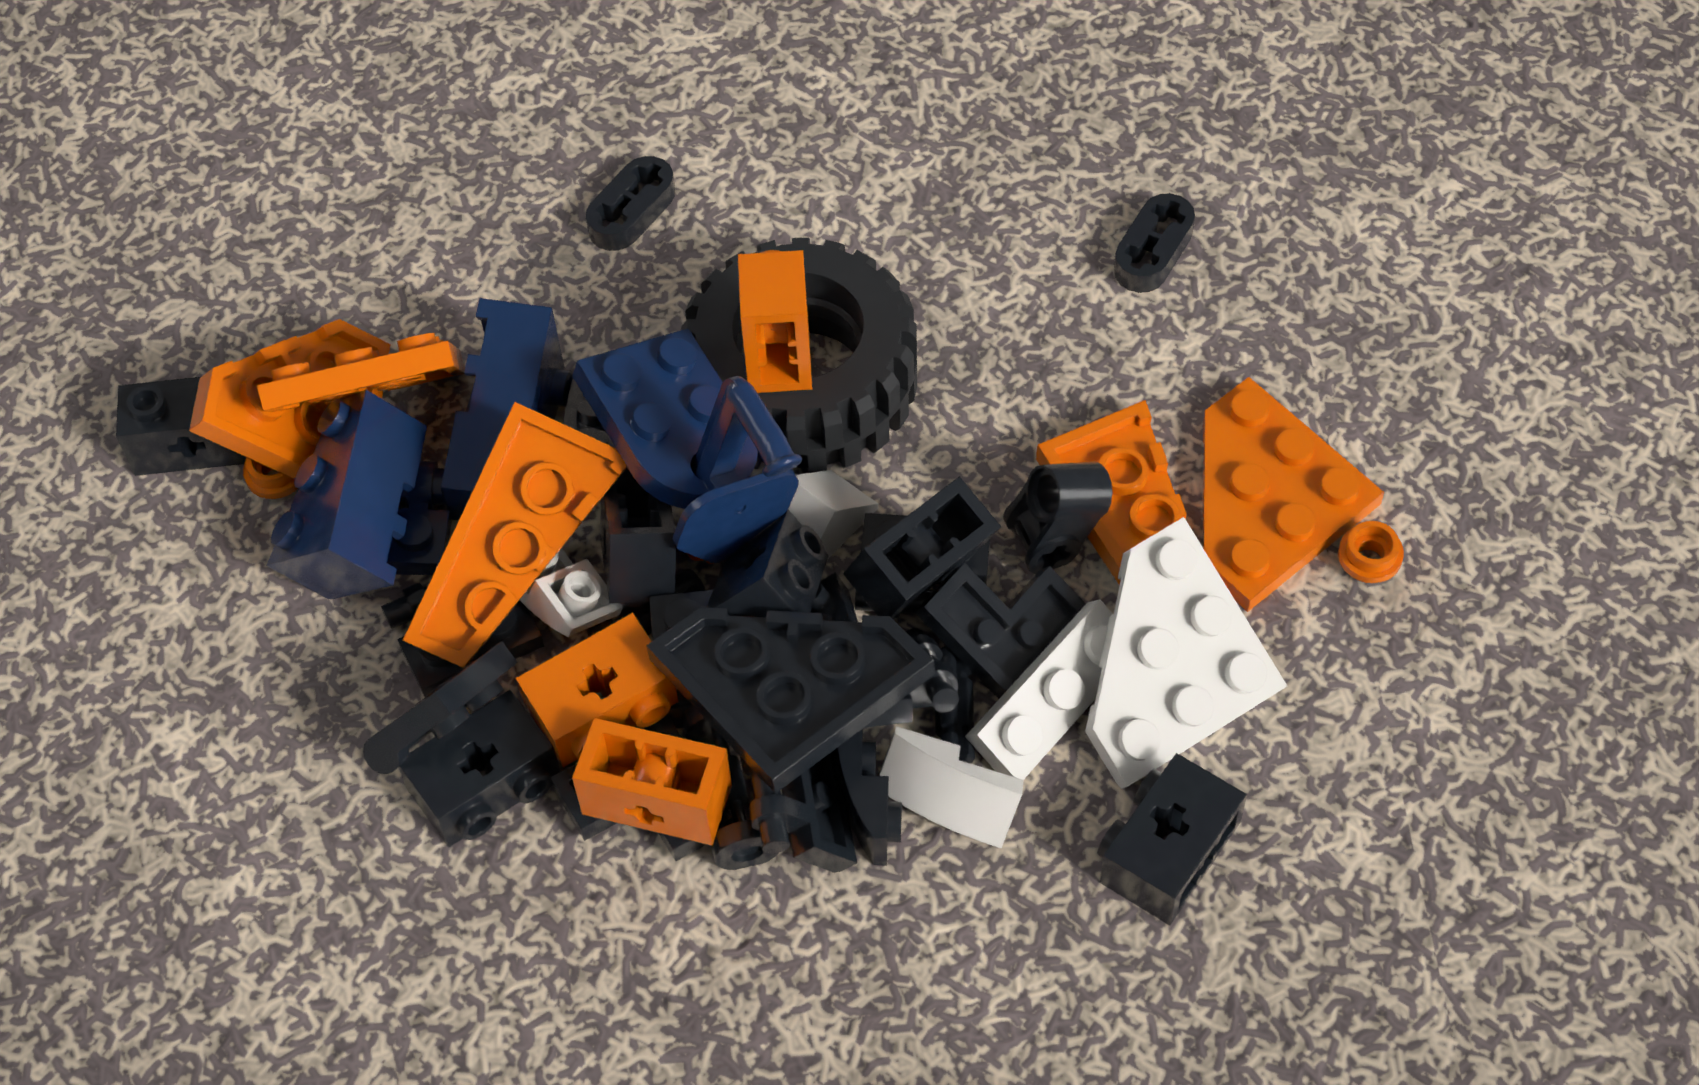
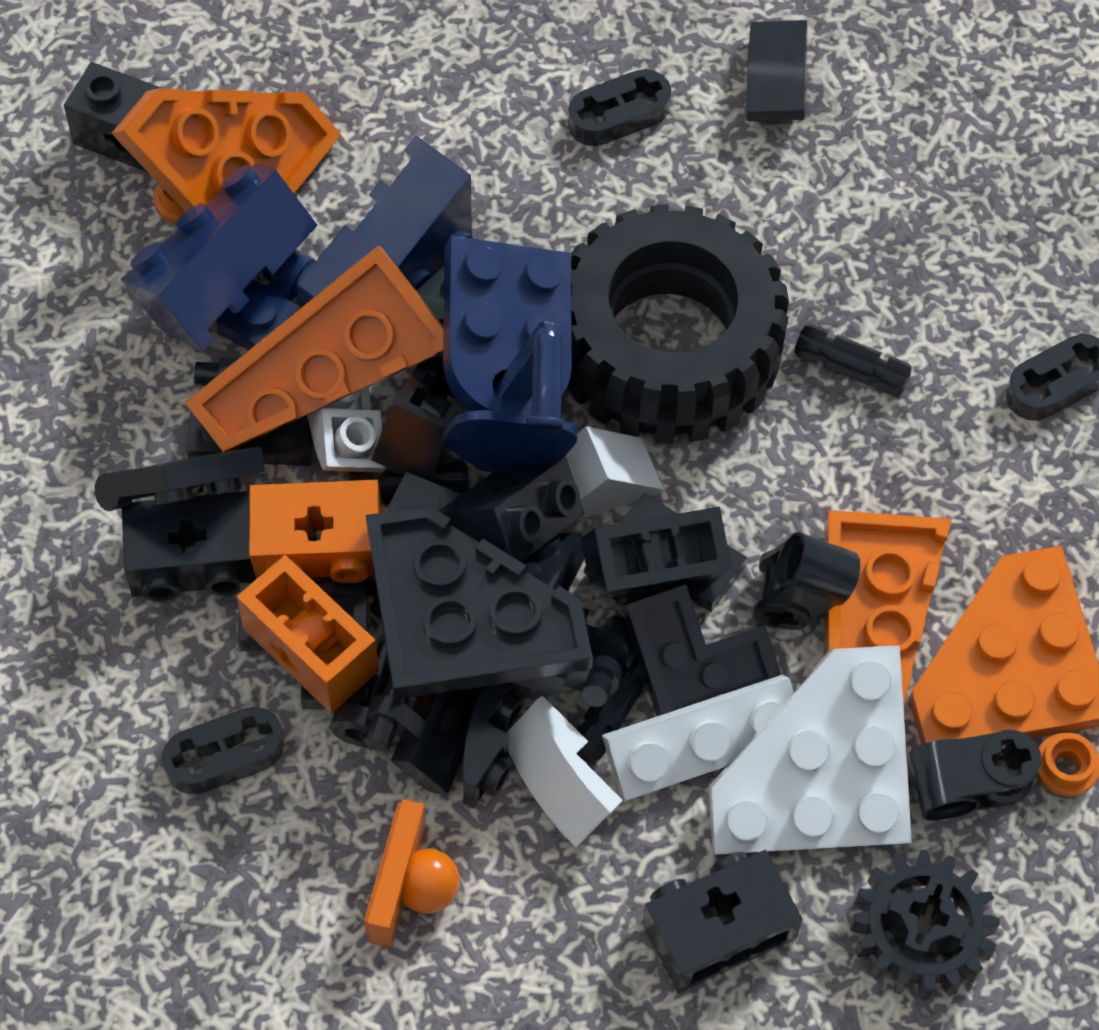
camera: 25 degrees right, 5 degrees up
orange plate [257,333,465,412] -> none
orange brick [738,250,812,393] -> none
none -> black beam [162,707,285,795]
none -> orange tile [364,799,461,948]
none -> black slope [746,20,808,124]
none -> black axle [795,324,912,396]
none -> black gear [850,850,1000,1000]
none -> black piece [907,730,1041,821]

